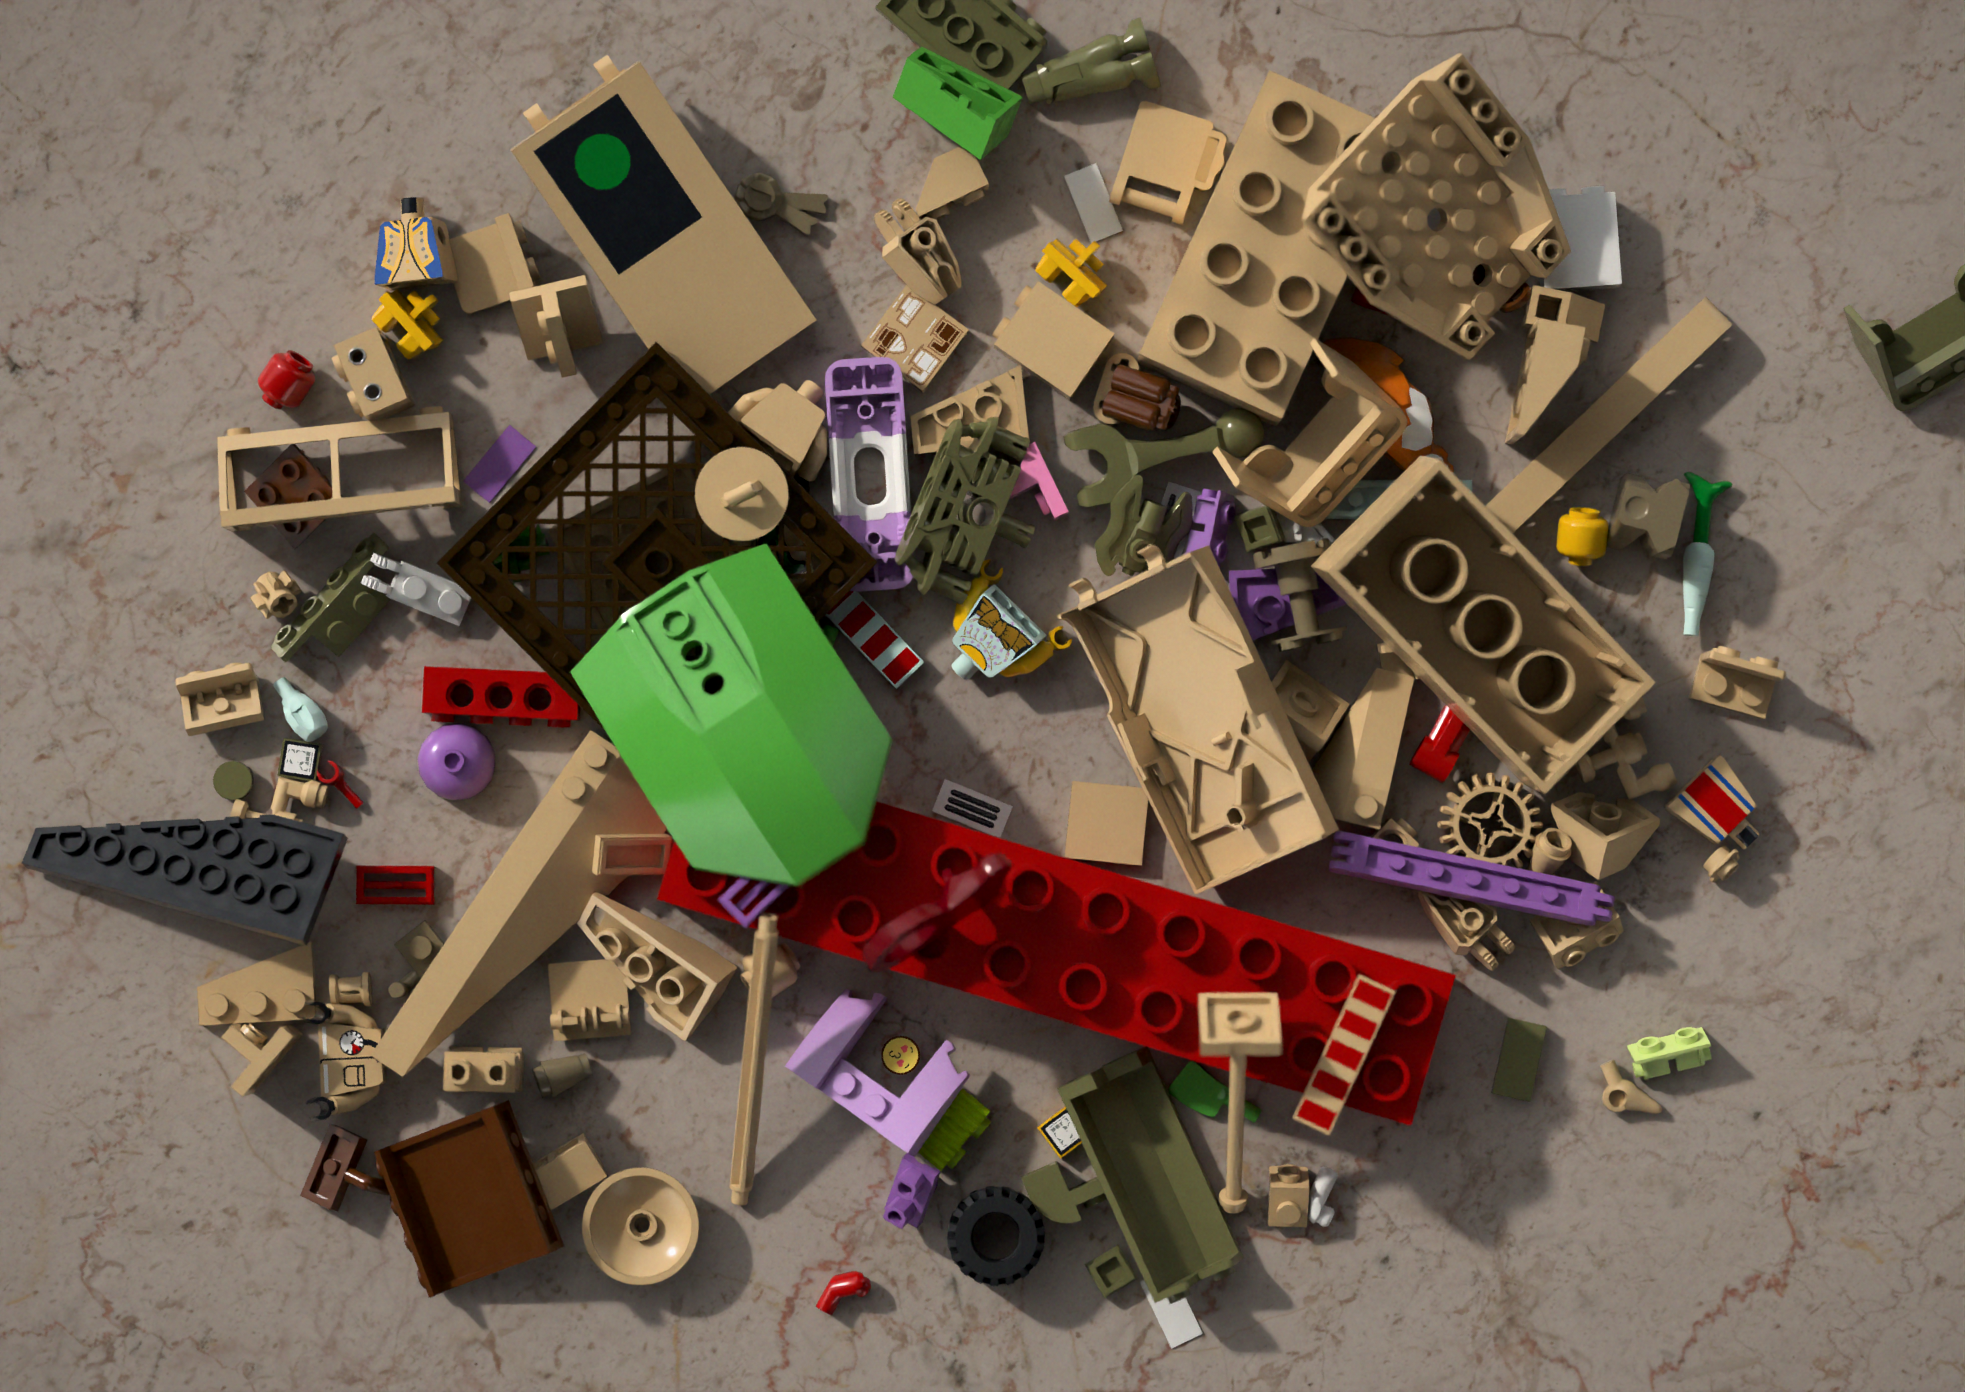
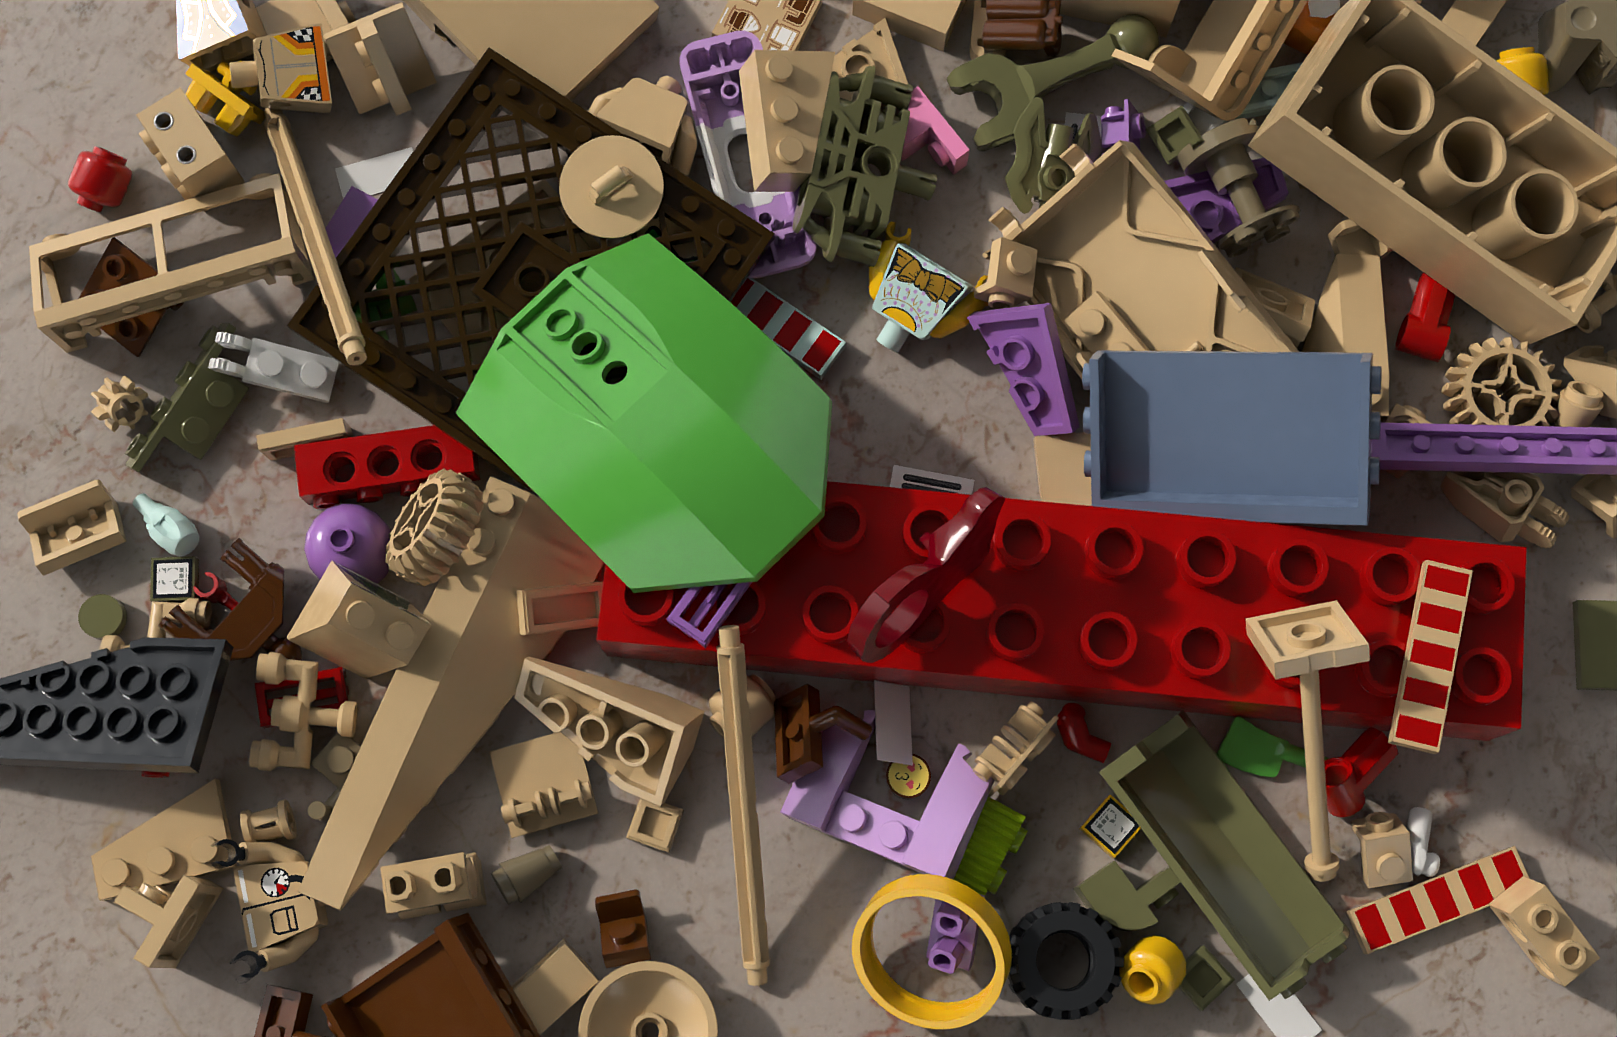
camera: 10 degrees left, 10 degrees down
none -> reddish brown connector [158,538,302,661]
none -> tan torso [229,23,332,113]
none -> tan piece [249,652,358,771]
none -> tan tile [256,418,353,461]
none -> tan piece [263,108,367,366]
none -> tan slope [287,561,431,679]
none -> white sticker [335,147,413,199]
none -> tan gear [385,469,483,587]
none -> reddish brown bracket [595,889,651,968]
none -> tan tile [626,798,684,853]
none -> tan wedge [739,50,835,192]
none -> reddish brown plate [774,683,872,784]
none -> yellow piece [852,874,1012,1029]
none -> white sticker [874,680,913,766]
none -> medium lavender wing [967,303,1080,436]
none -> tan hinge [973,701,1058,797]
none -> tan bracket [974,237,1038,309]
none -> red arm [1057,703,1111,763]
none -> tan hinge [1064,291,1150,355]
none -> sand blue panel [1082,350,1382,525]
none -> yellow head [1119,935,1187,1005]
none -> red piece [1324,727,1399,818]
none -> tile [1346,846,1530,954]
none -> tan brick [1488,876,1600,987]

